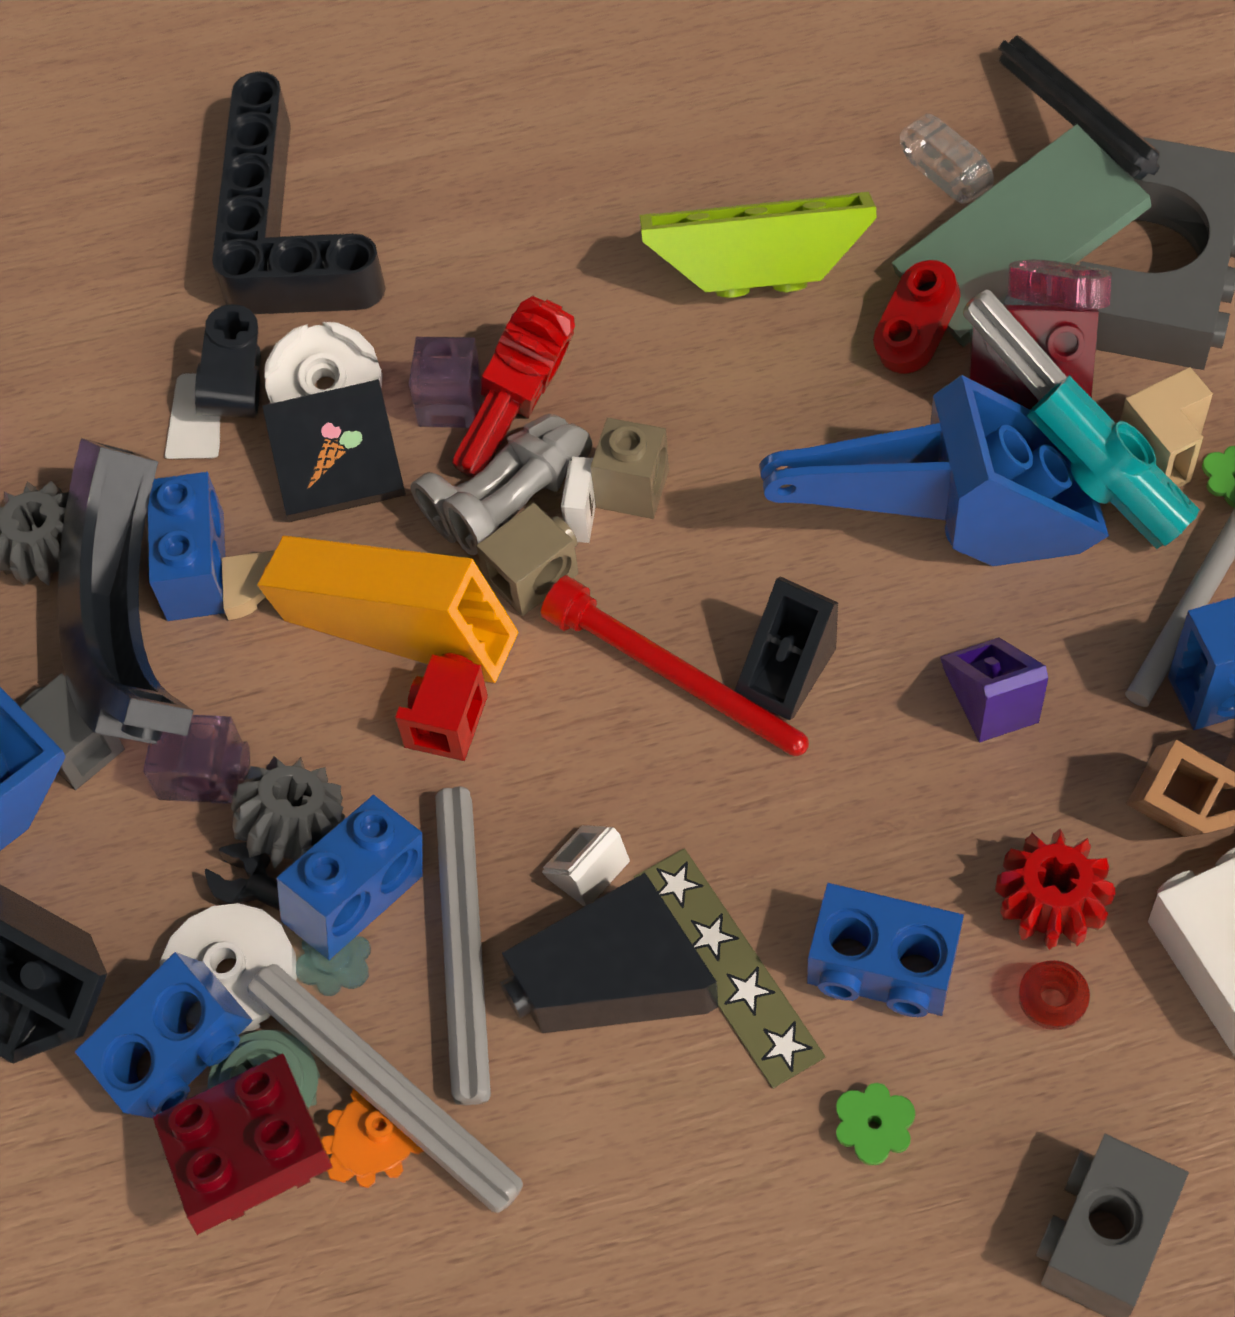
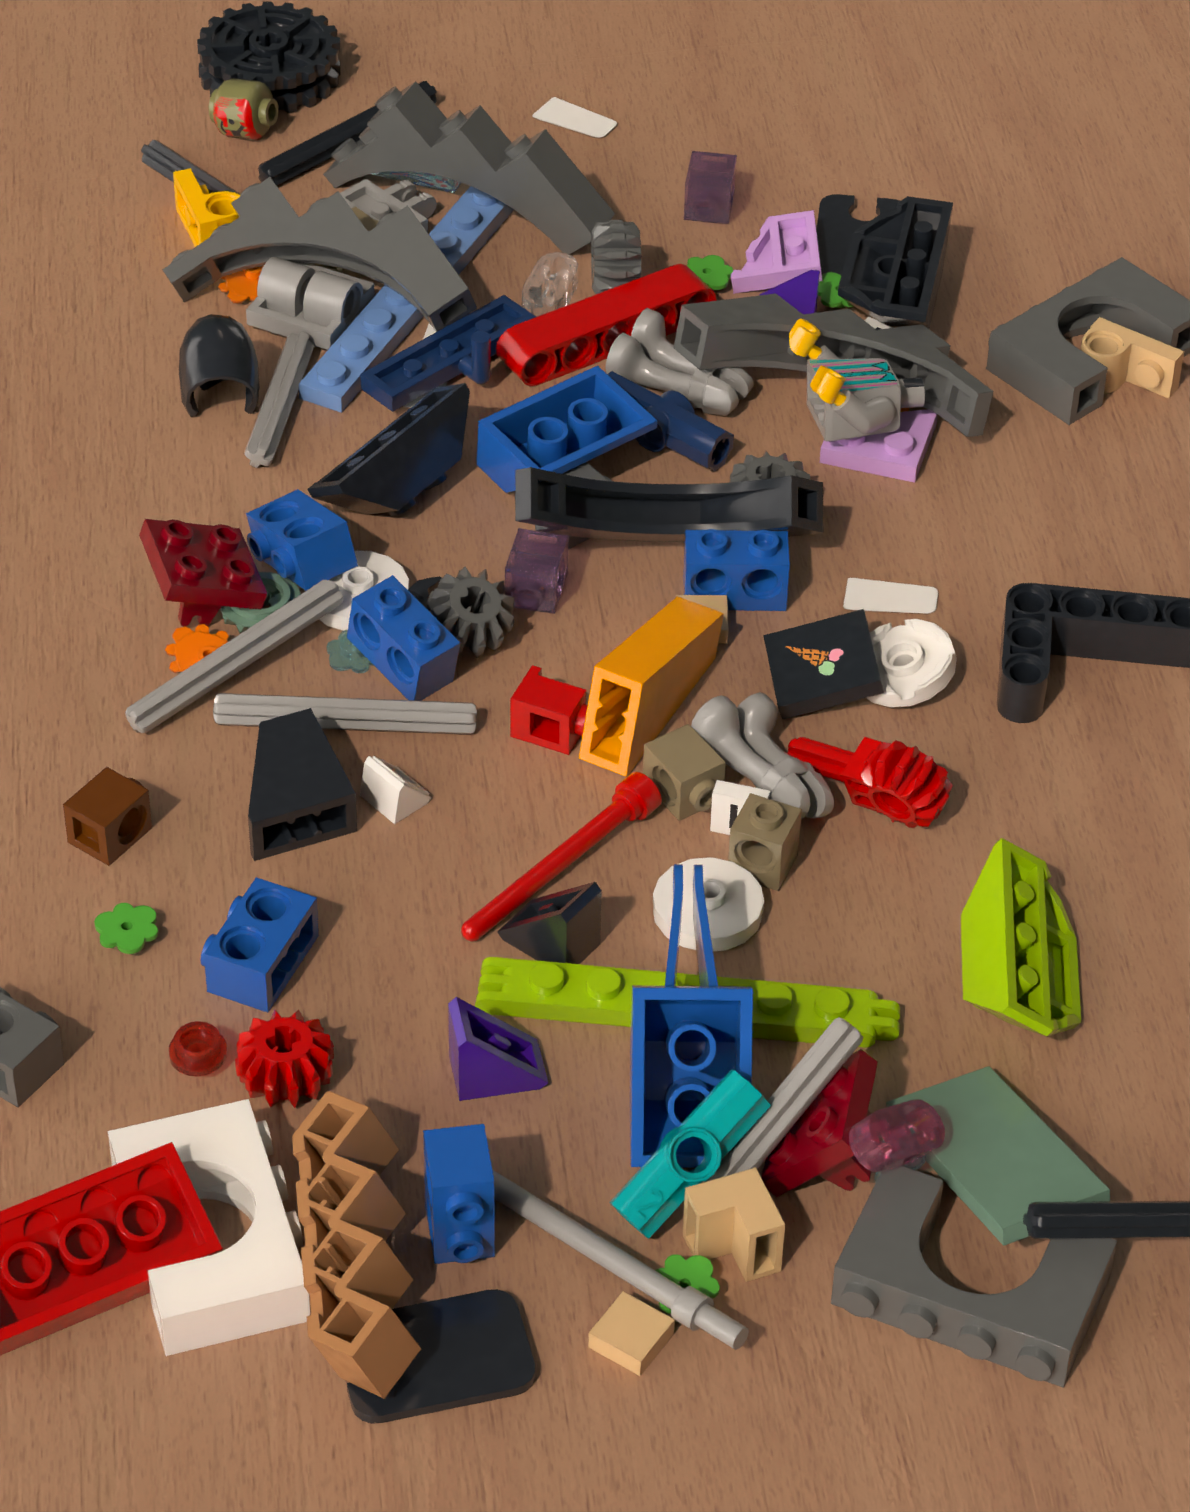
camera: 90 degrees right, 15 degrees down
black piece [195,304,261,418] -> none
clear purple brick [409,337,482,428] -> none
olive sticker [634,848,826,1089] -> none
red plate [873,260,961,374] -> none
clear beam [899,114,994,204] -> none
none -> reddish brown brick [63,767,152,866]
none -> lime hinge [475,957,900,1048]
none -> white plate [653,857,764,951]

